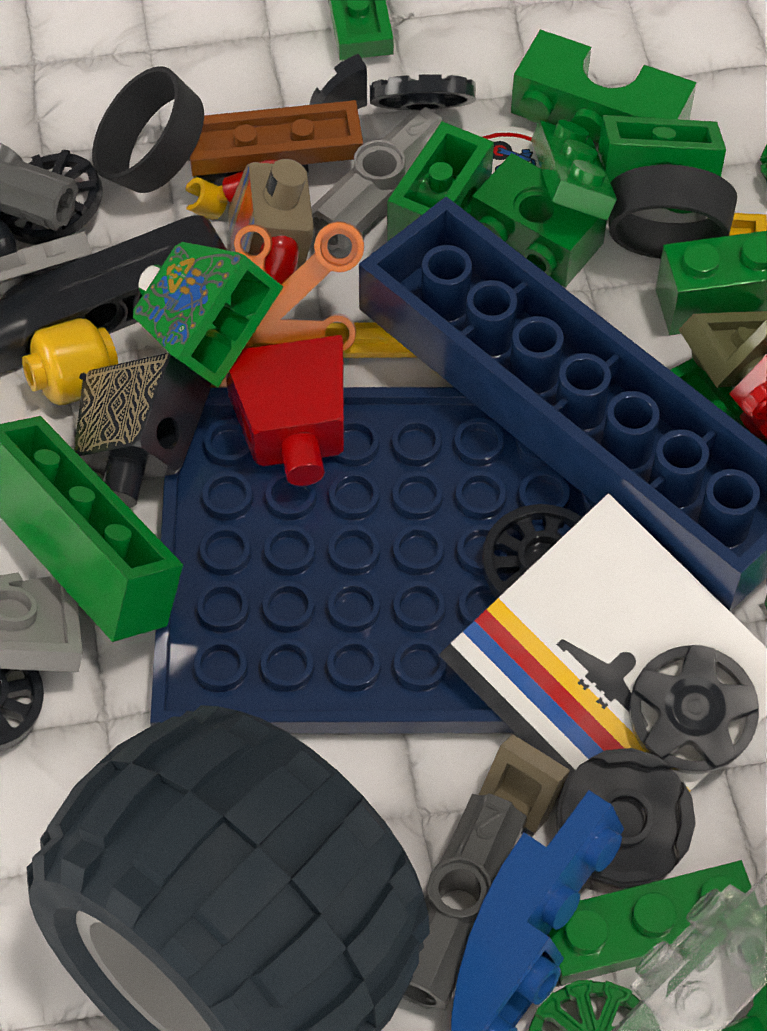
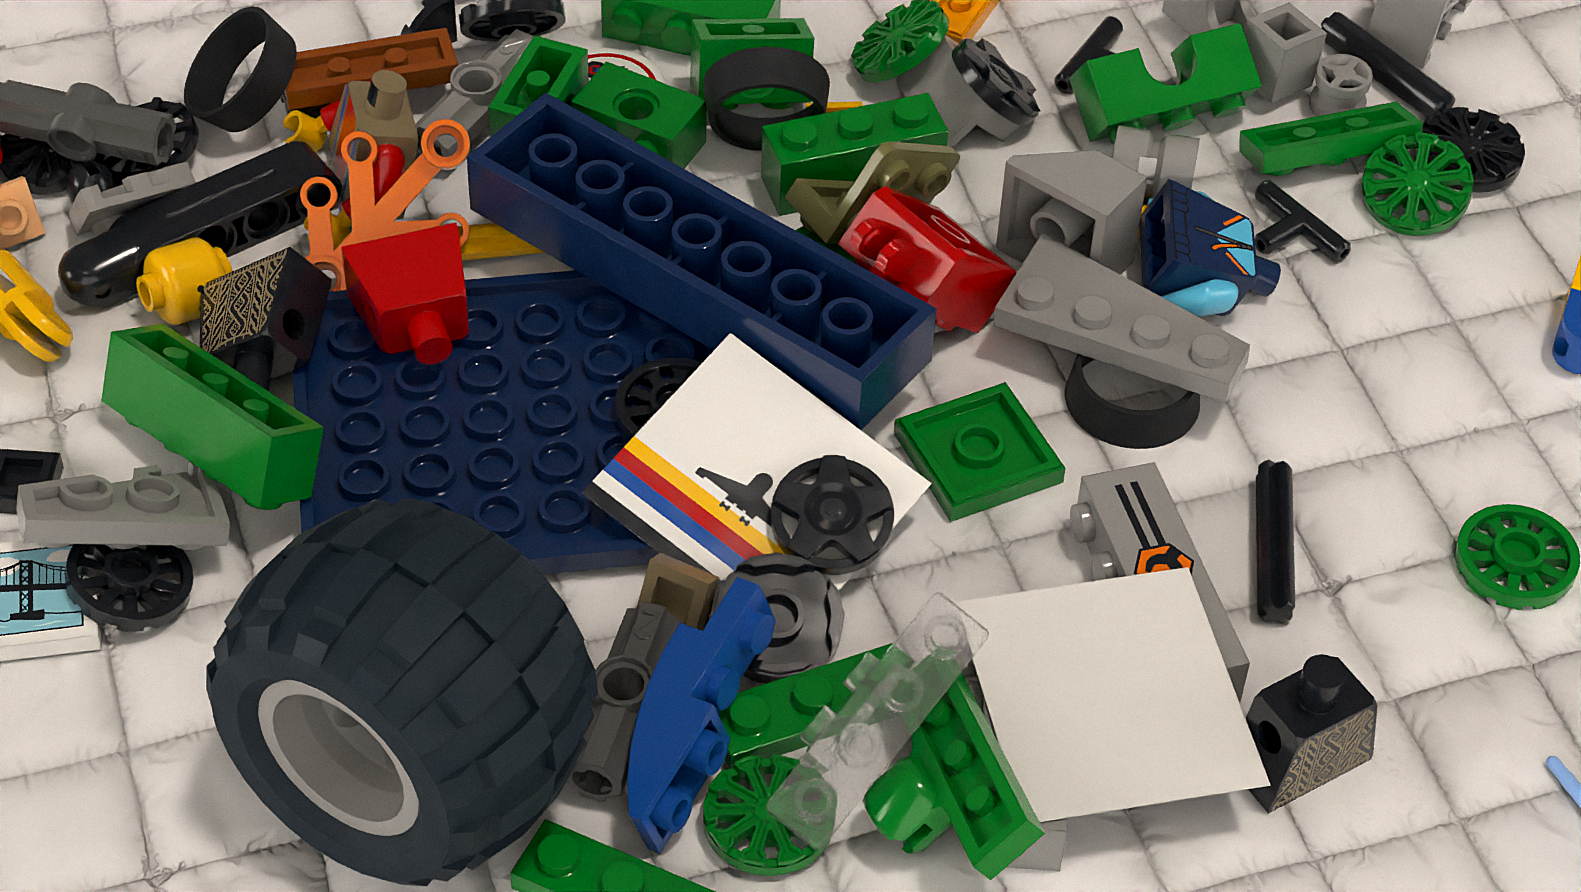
camera: 10 degrees left, 10 degrees down
green torso [133,242,283,388] -> none
green plate [531,120,617,220] -> none

